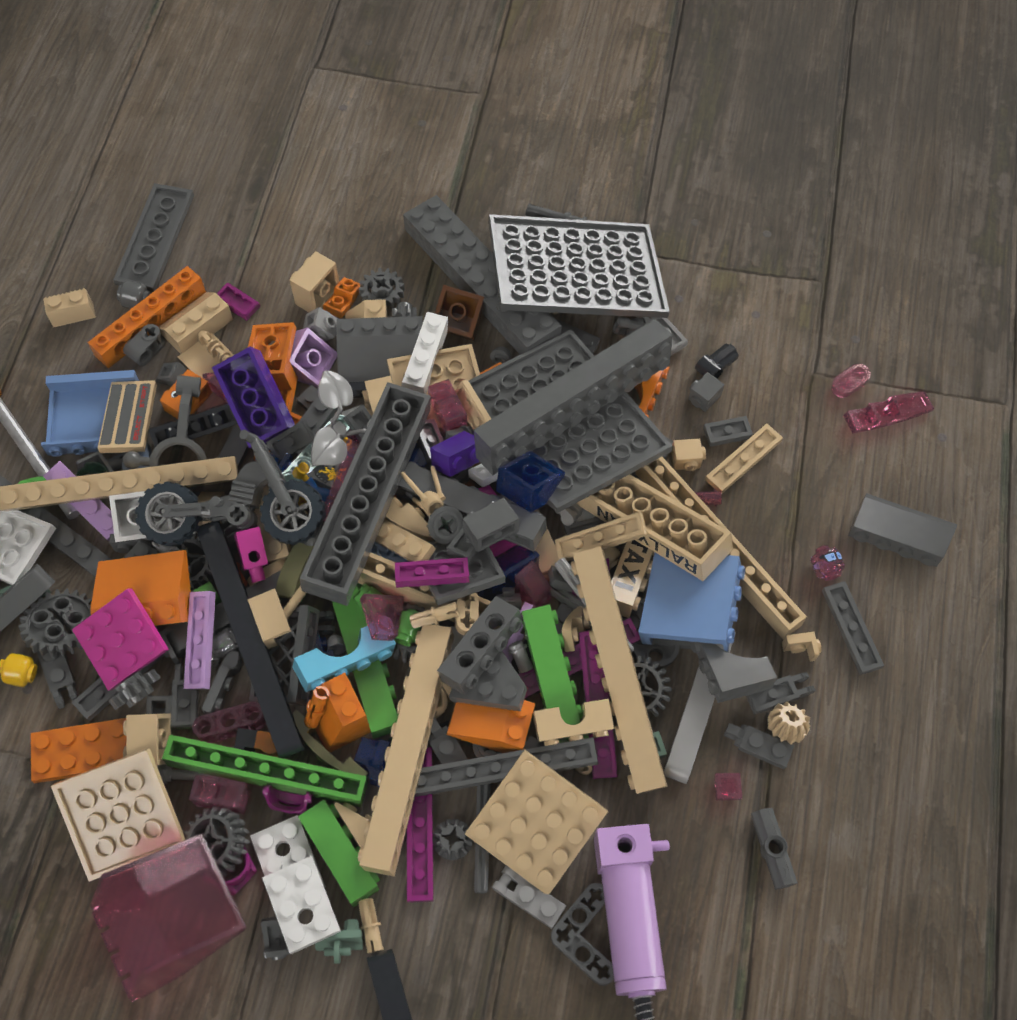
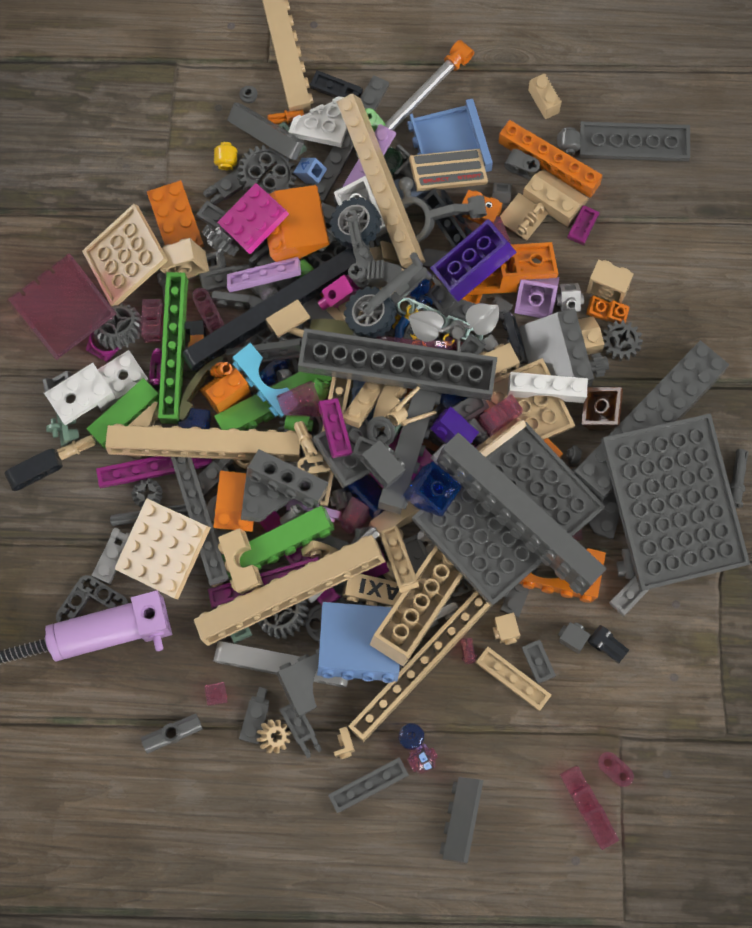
camera: 85 degrees right, 10 degrees up
none -> medium blue brick [294,158,327,184]
none -> clear blue head [399,723,424,751]

